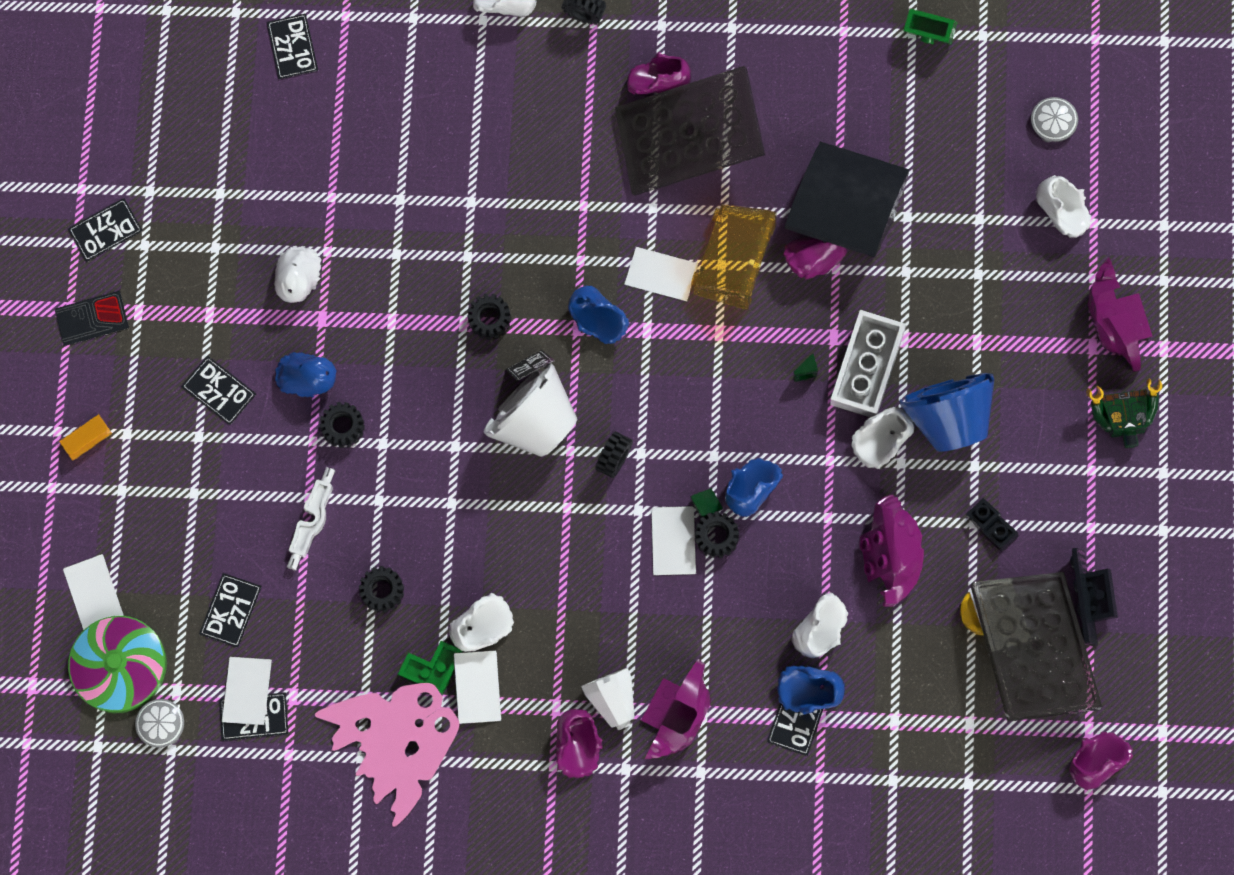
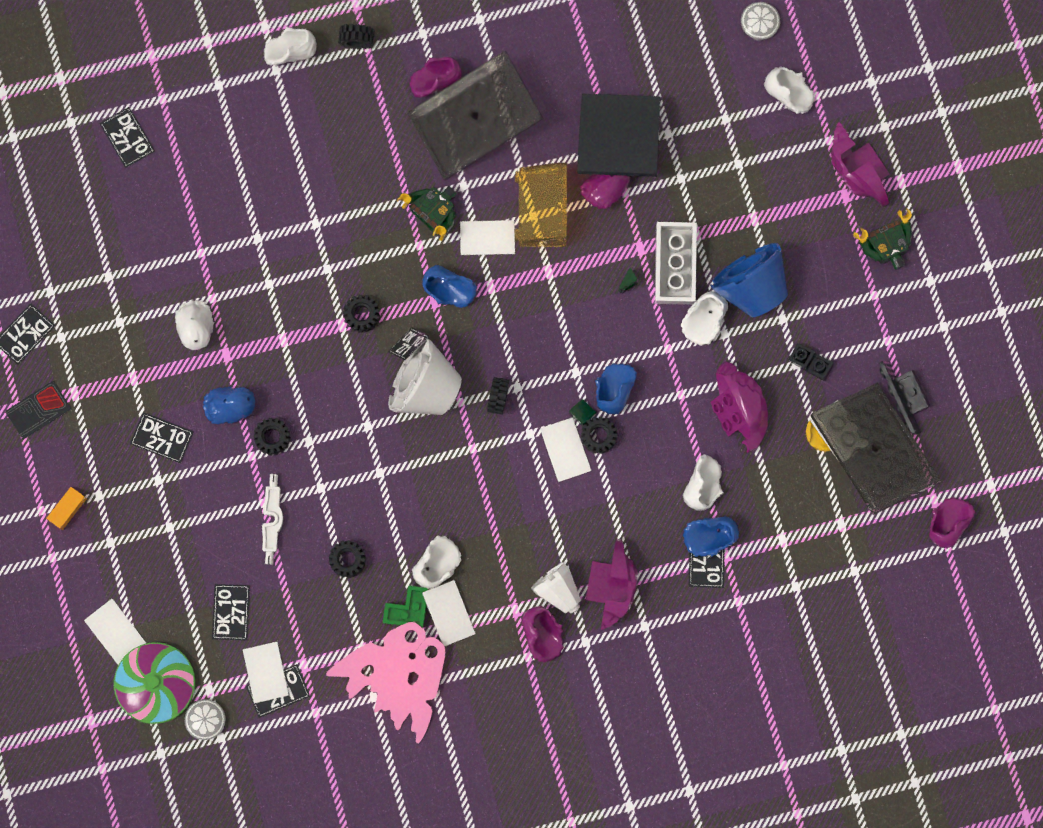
camera: 25 degrees left, 5 degrees up
none -> torso [397,186,457,241]

